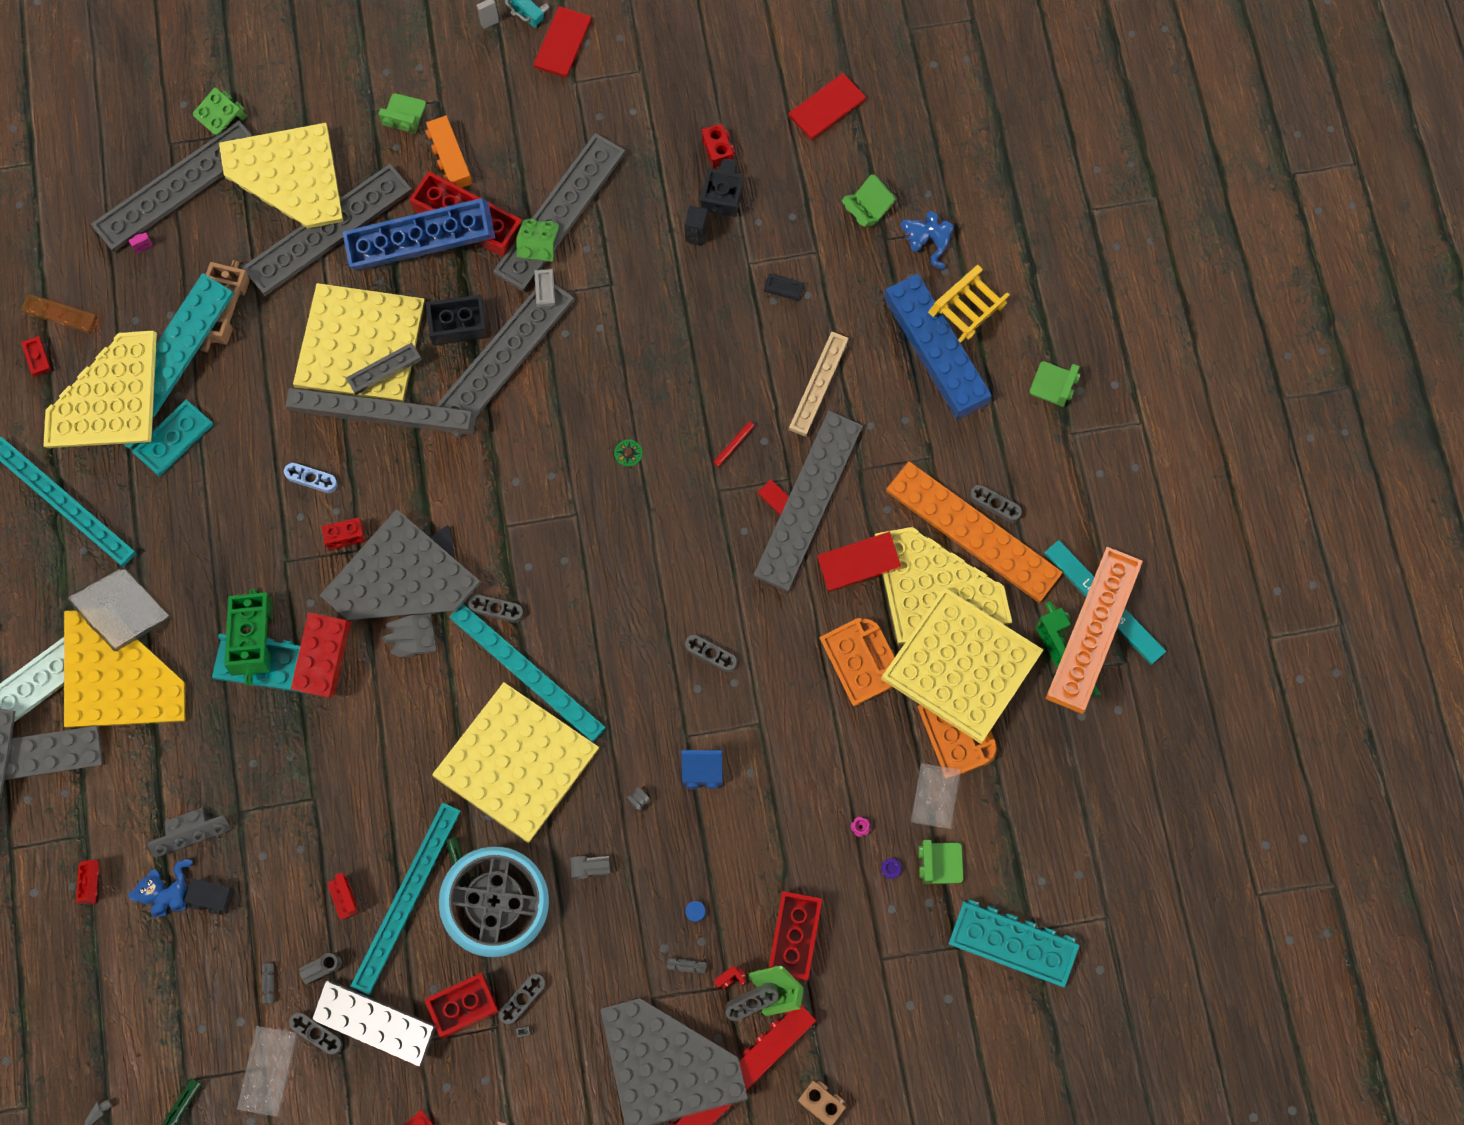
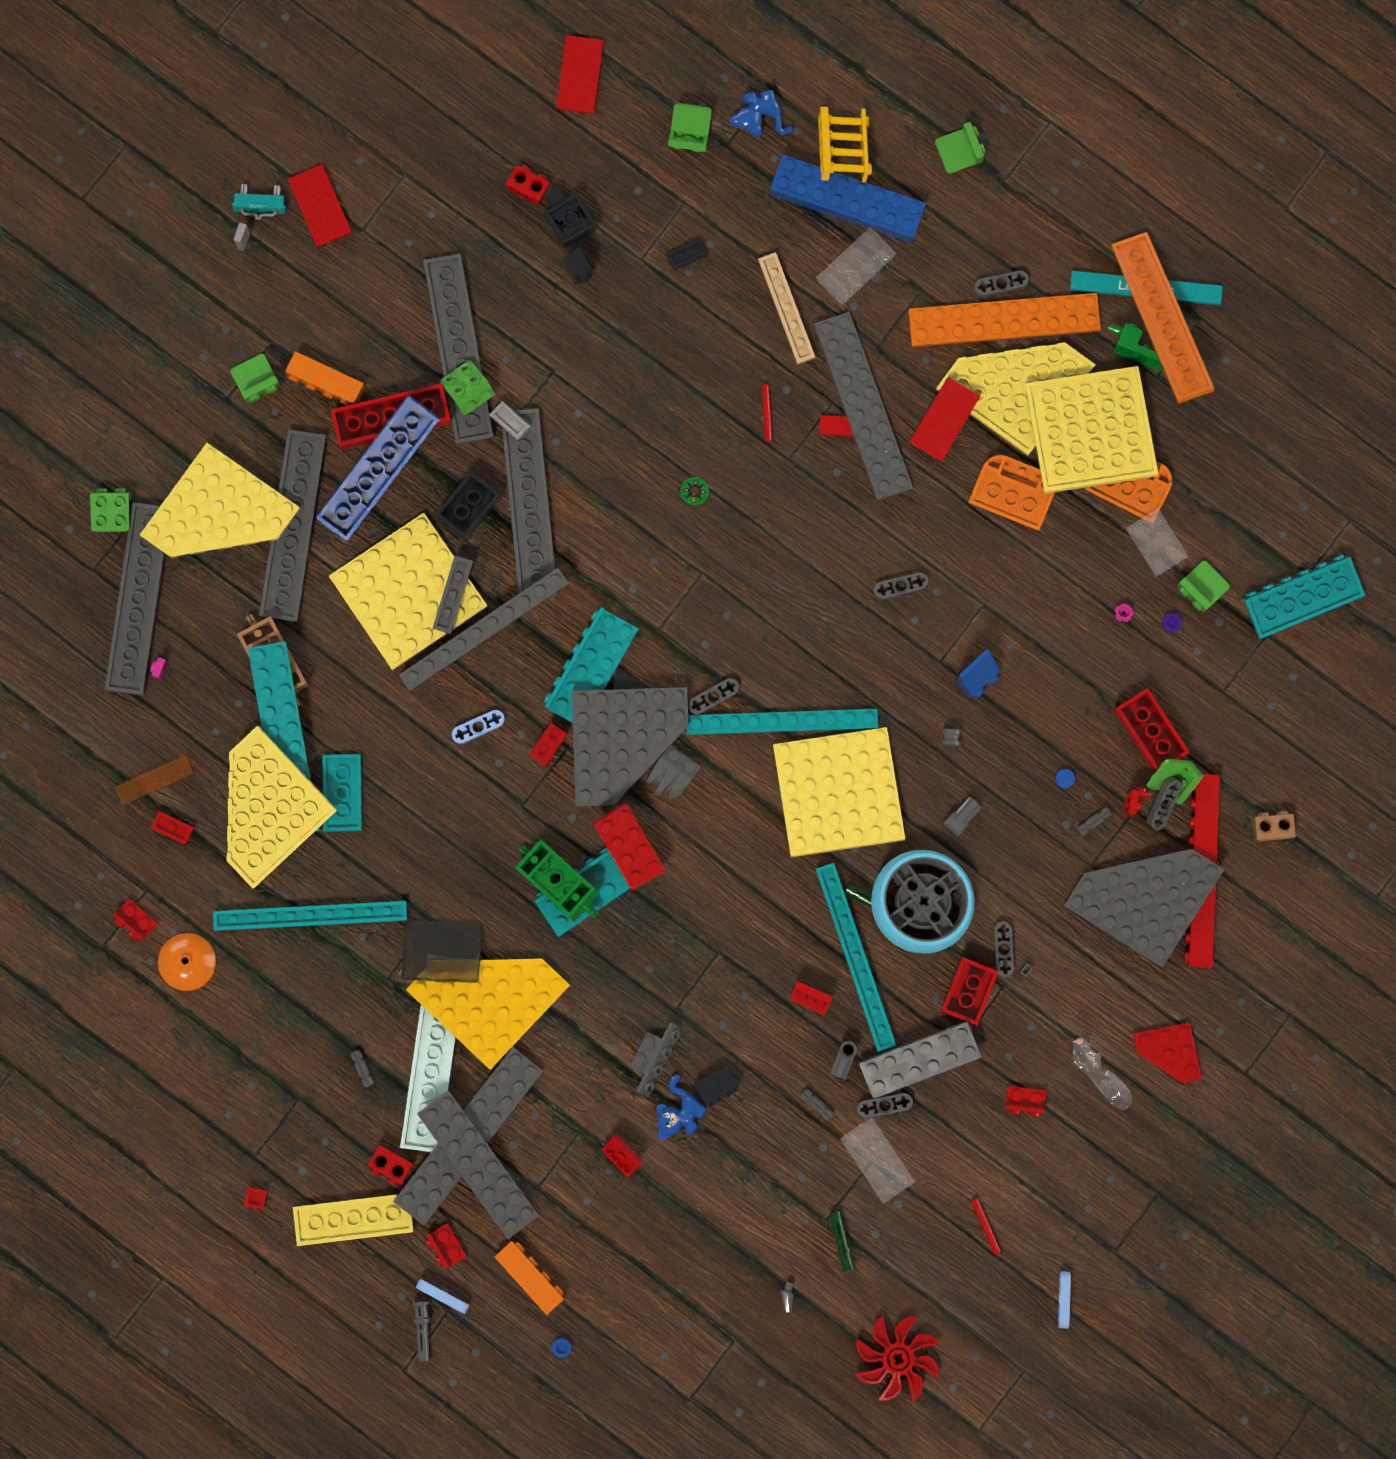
camera: 45 degrees left, 10 degrees up
none -> teal bracket [544,607,638,724]
none -> clear plate [816,227,897,306]

